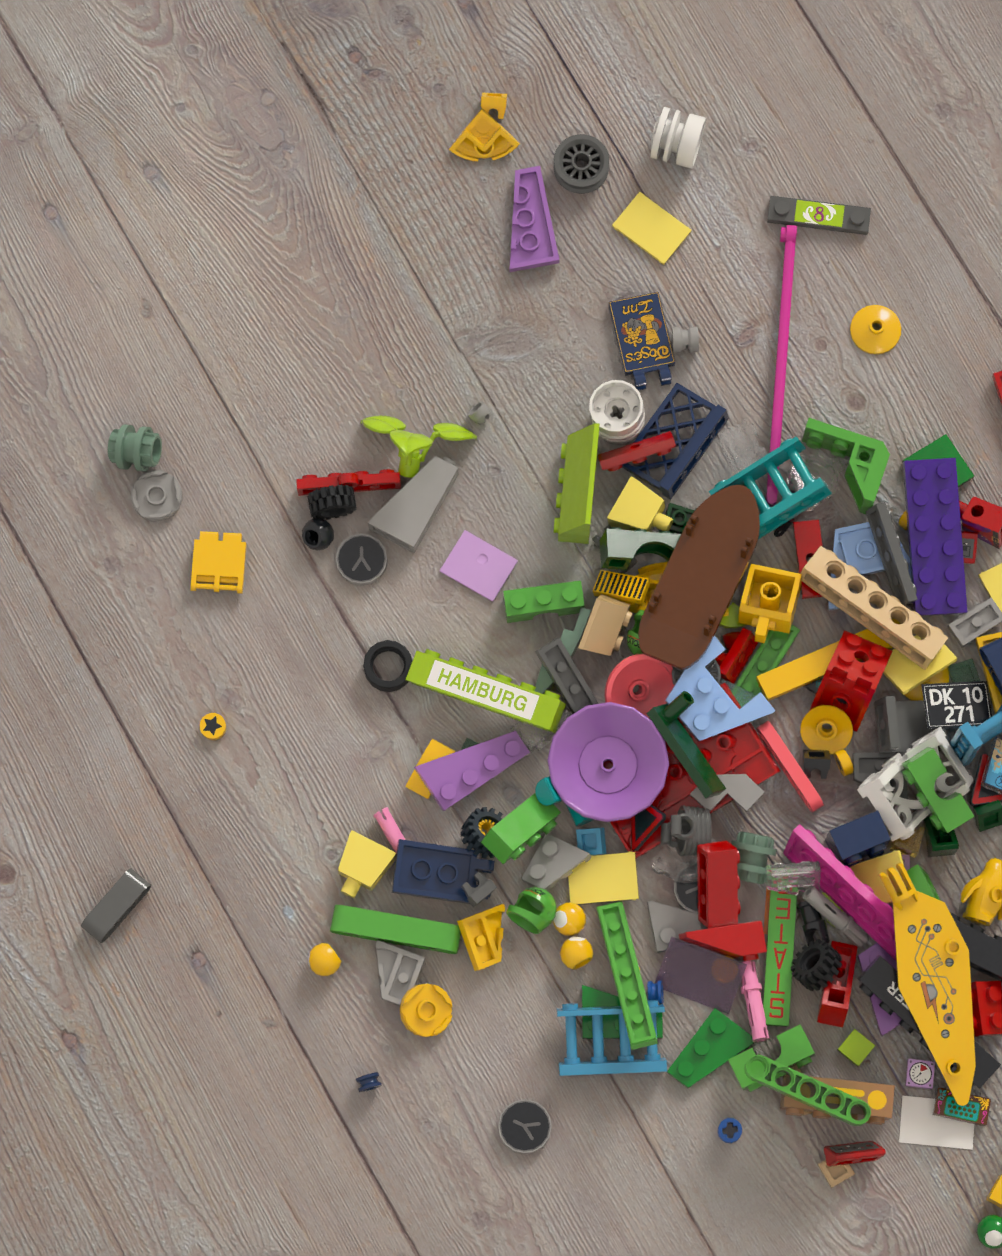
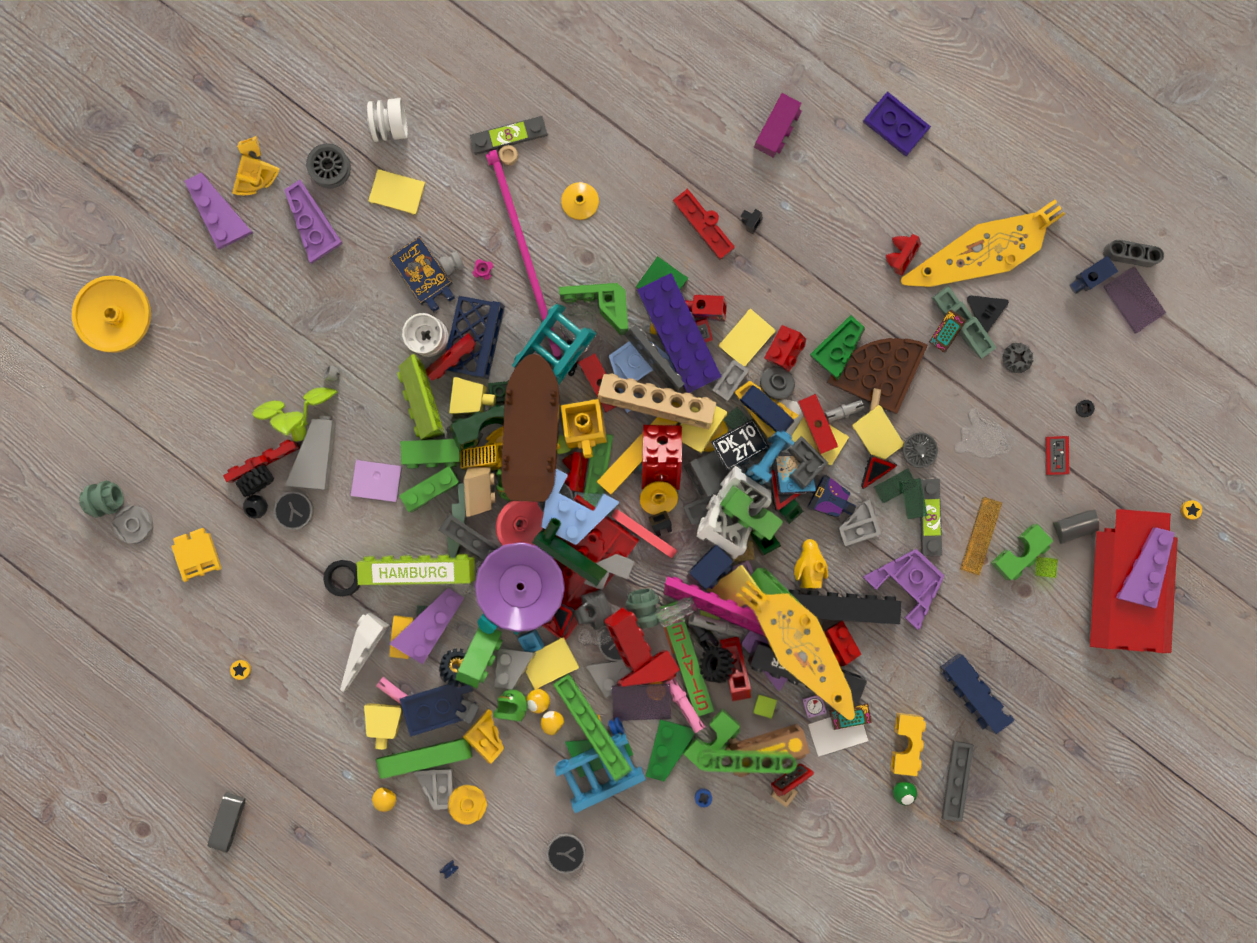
camera: 30 degrees left, 10 degrees up
yellow tile [834,749,854,777] -> none
none -> yellow dish [72,276,151,353]
none -> medium lavender wing [184,173,253,250]
none -> white wedge [340,613,390,692]
none -> bright green brick [401,439,461,469]
none -> dark pink plate [472,259,494,280]
none -> tan tile [499,145,518,166]

